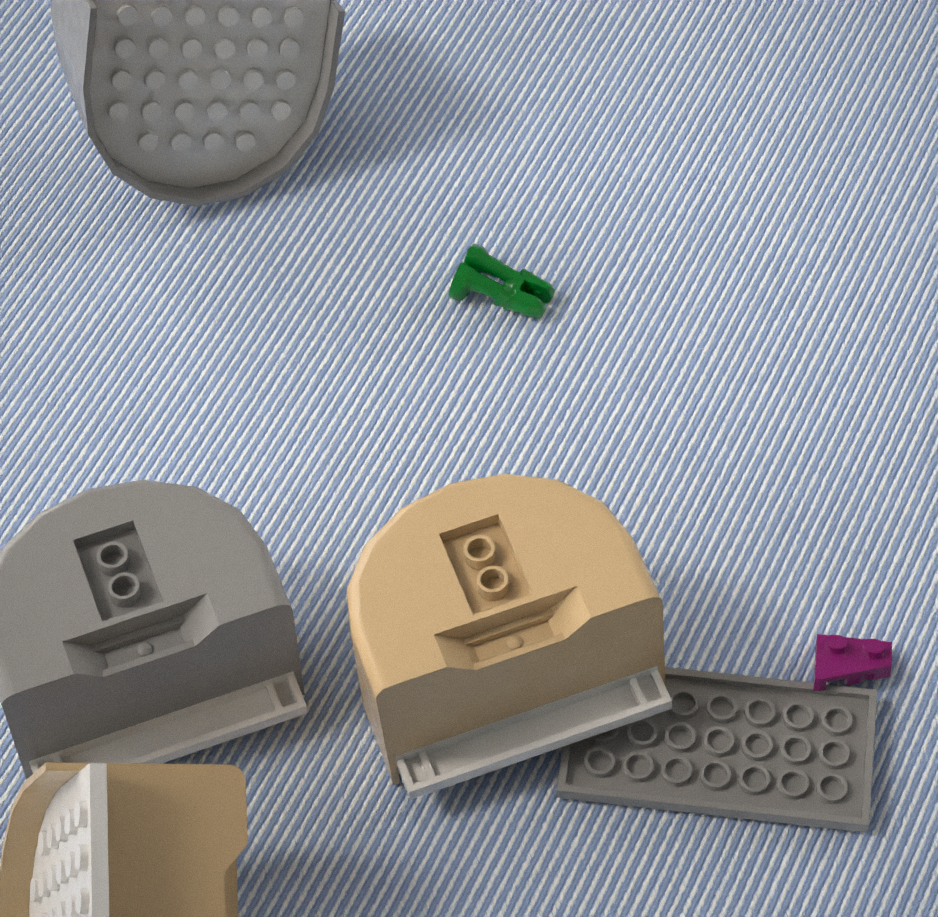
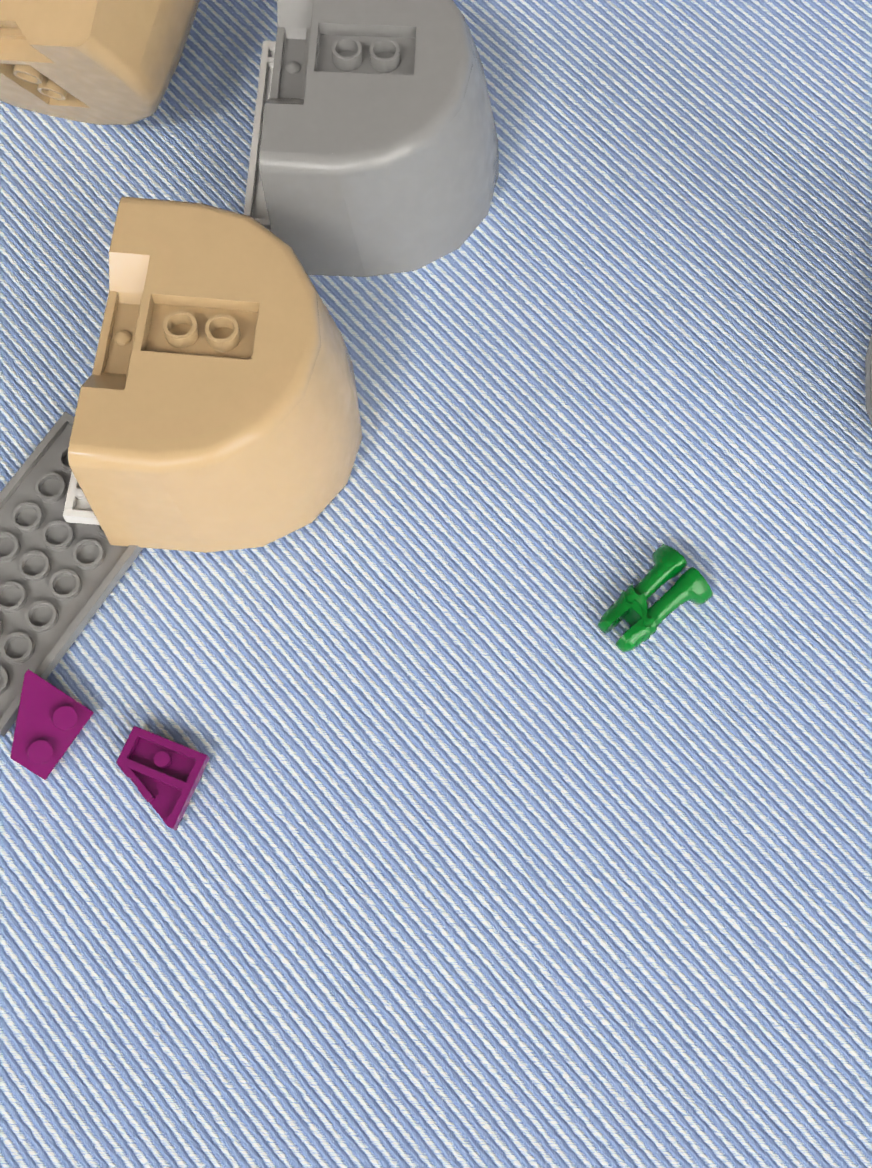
camera: 110 degrees right, 15 degrees up
none -> magenta wing [116,726,210,830]

